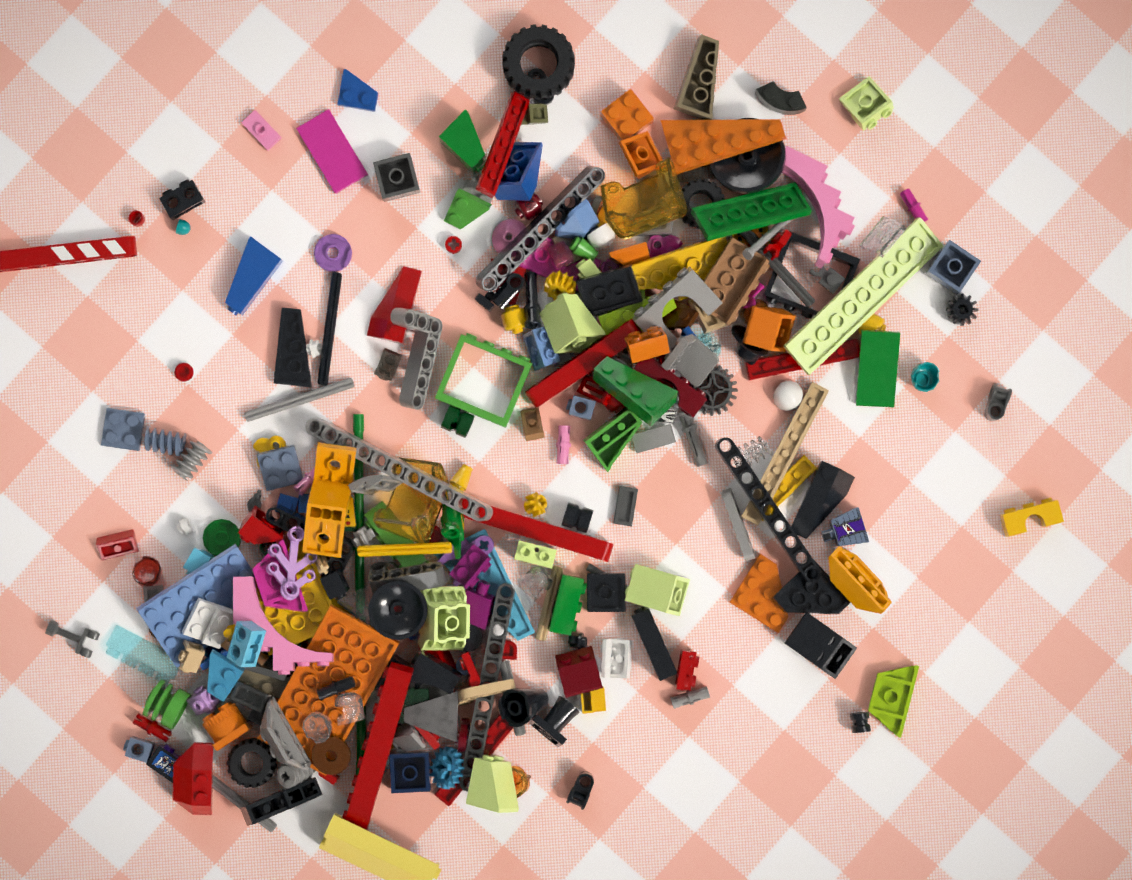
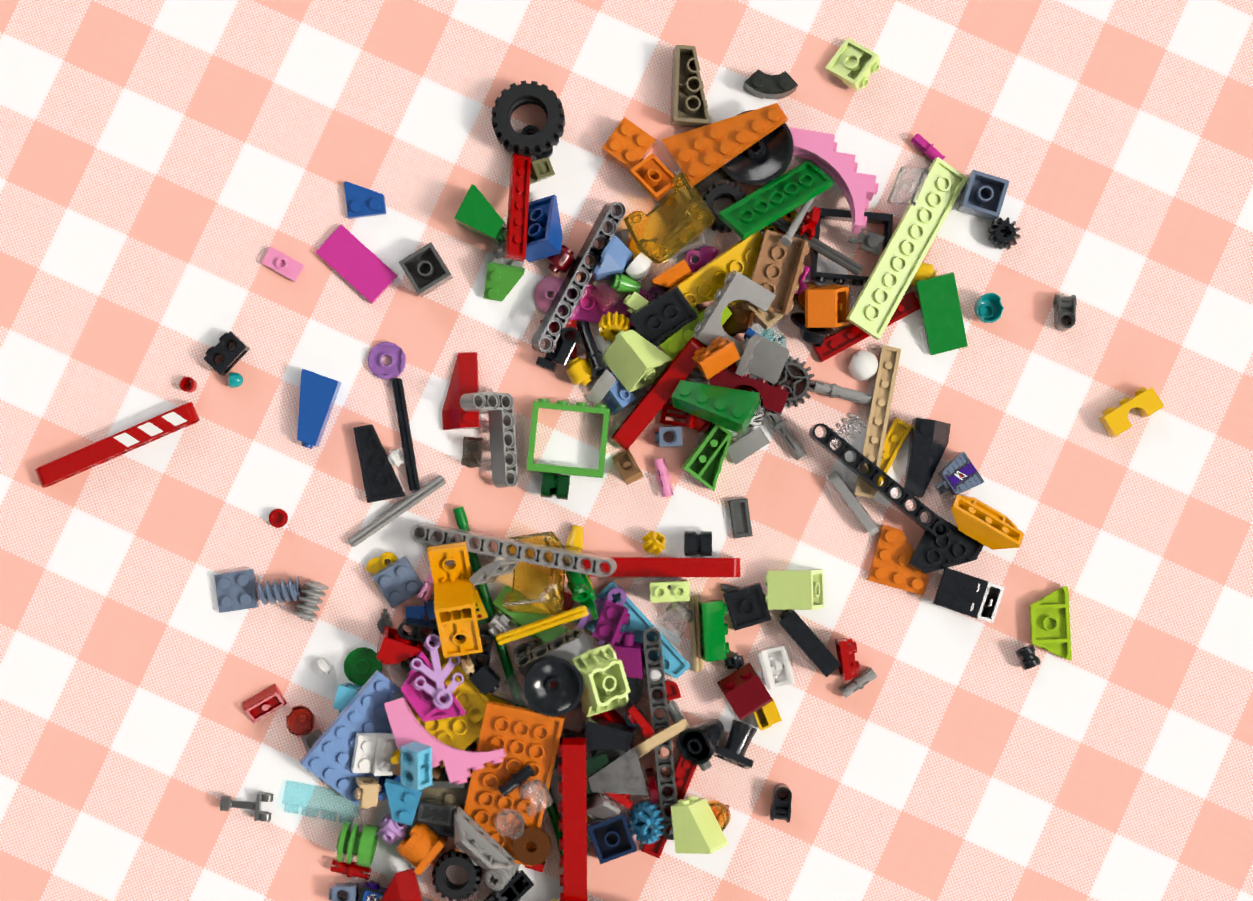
camera: 15 degrees left, 0 degrees up
red bush [445,236,462,254] -> none
none -> white sticker [586,369,616,404]
none -> light grey pin [813,380,872,406]

